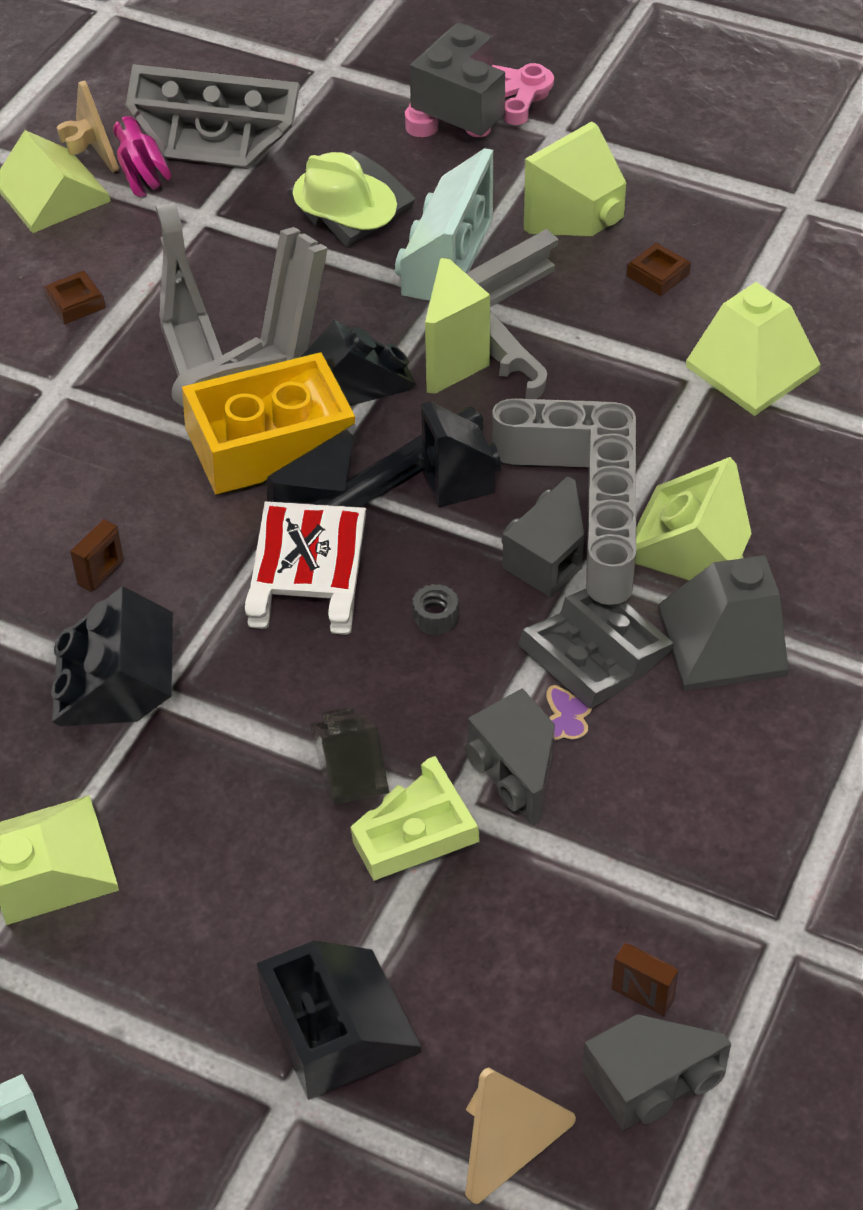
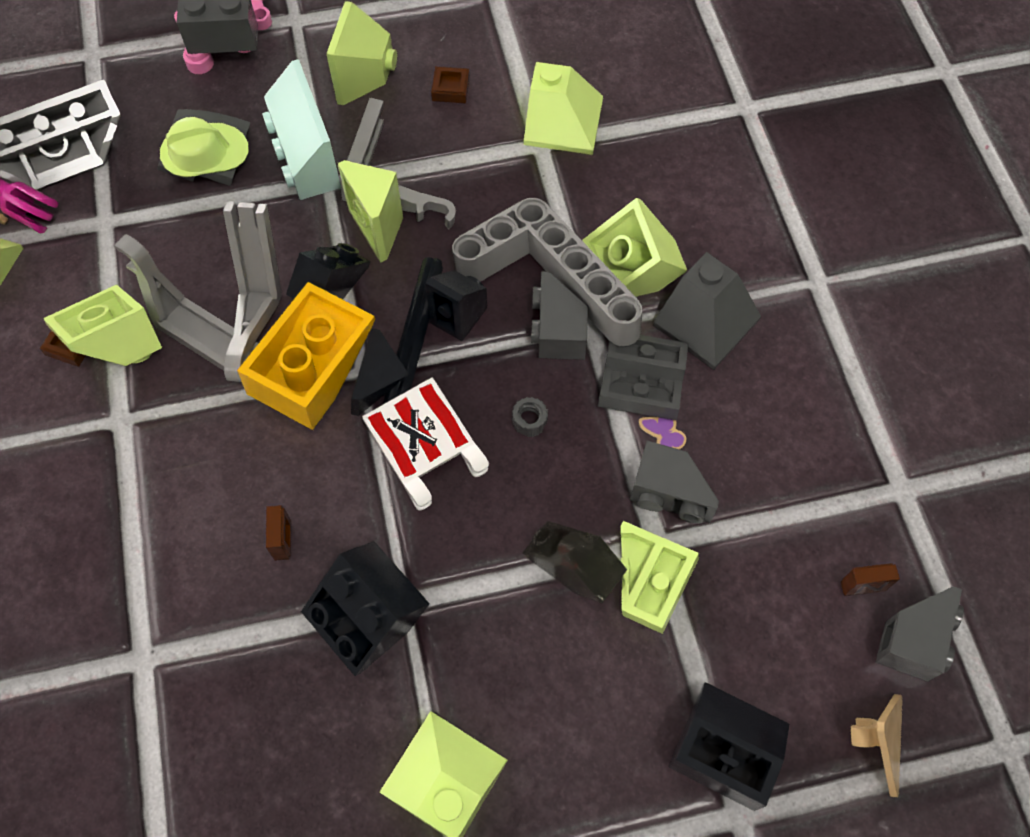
camera: 40 degrees left, 15 degrees up
none -> yellowish green slope [43,284,162,366]

